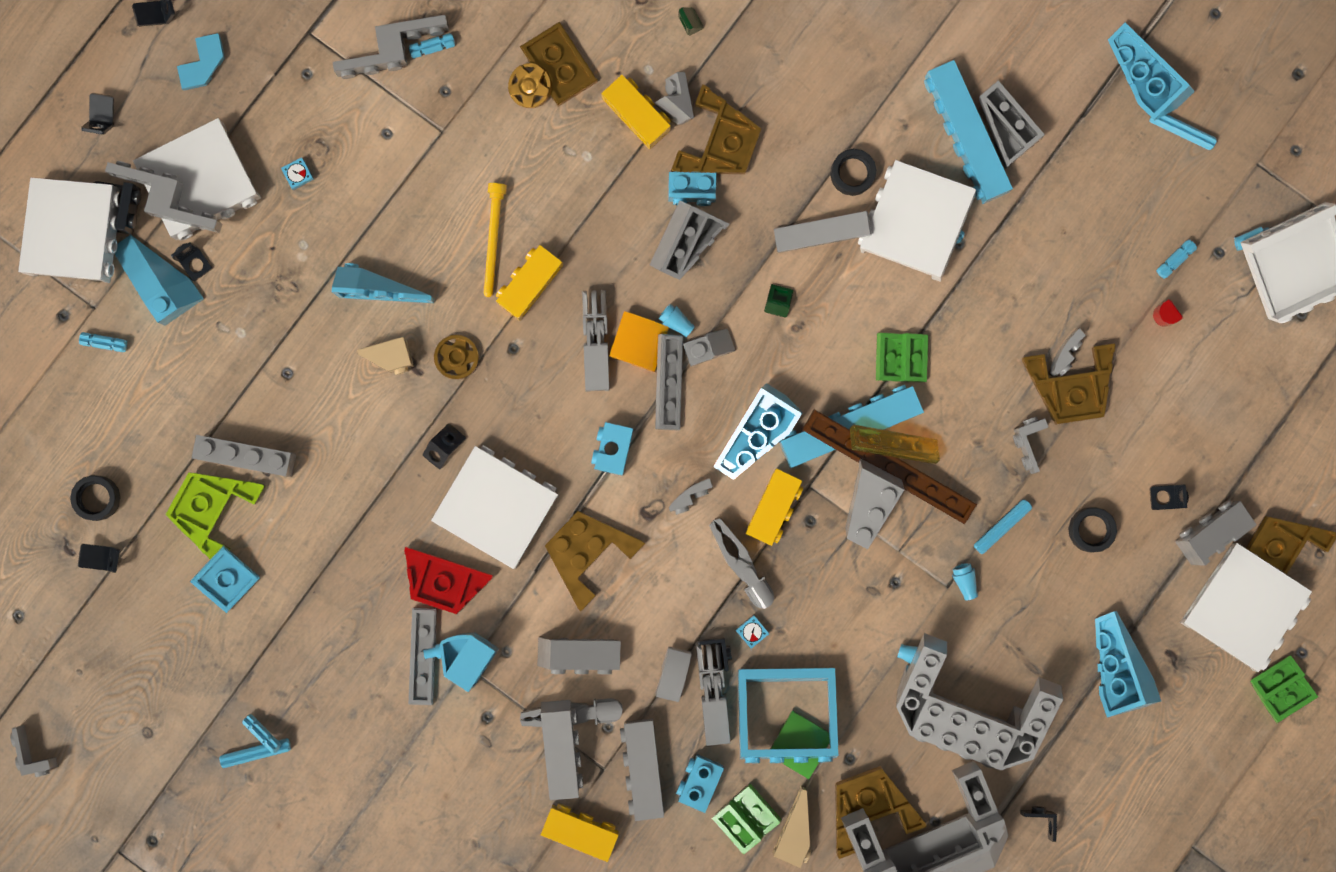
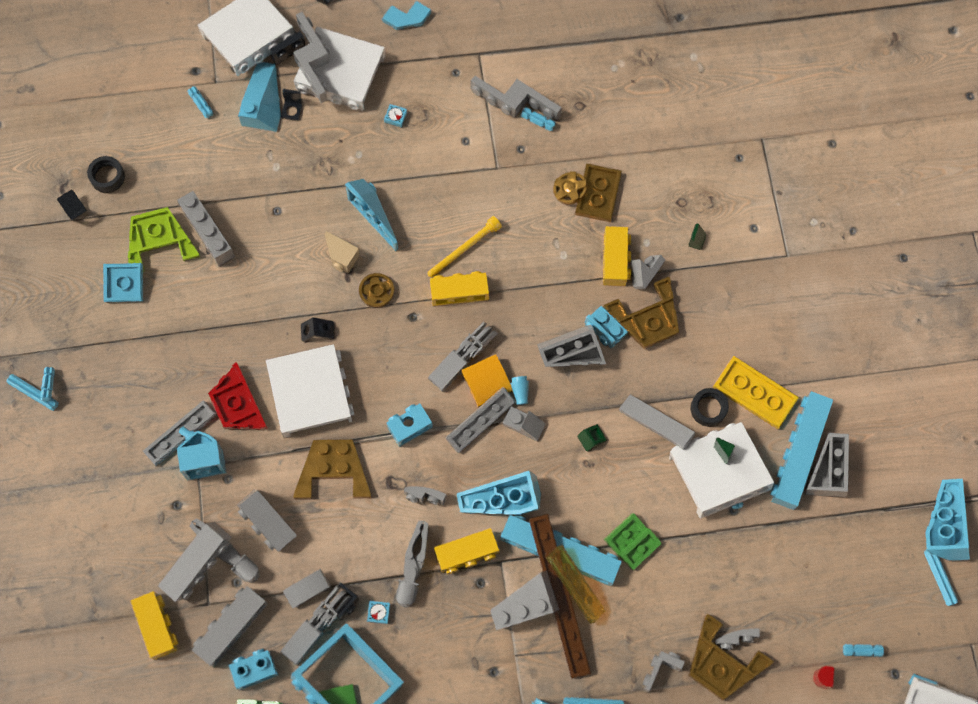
camera: 50 degrees right, 15 degrees down
none -> yellow tile [712,356,799,429]
none -> dark green slope [714,437,735,464]

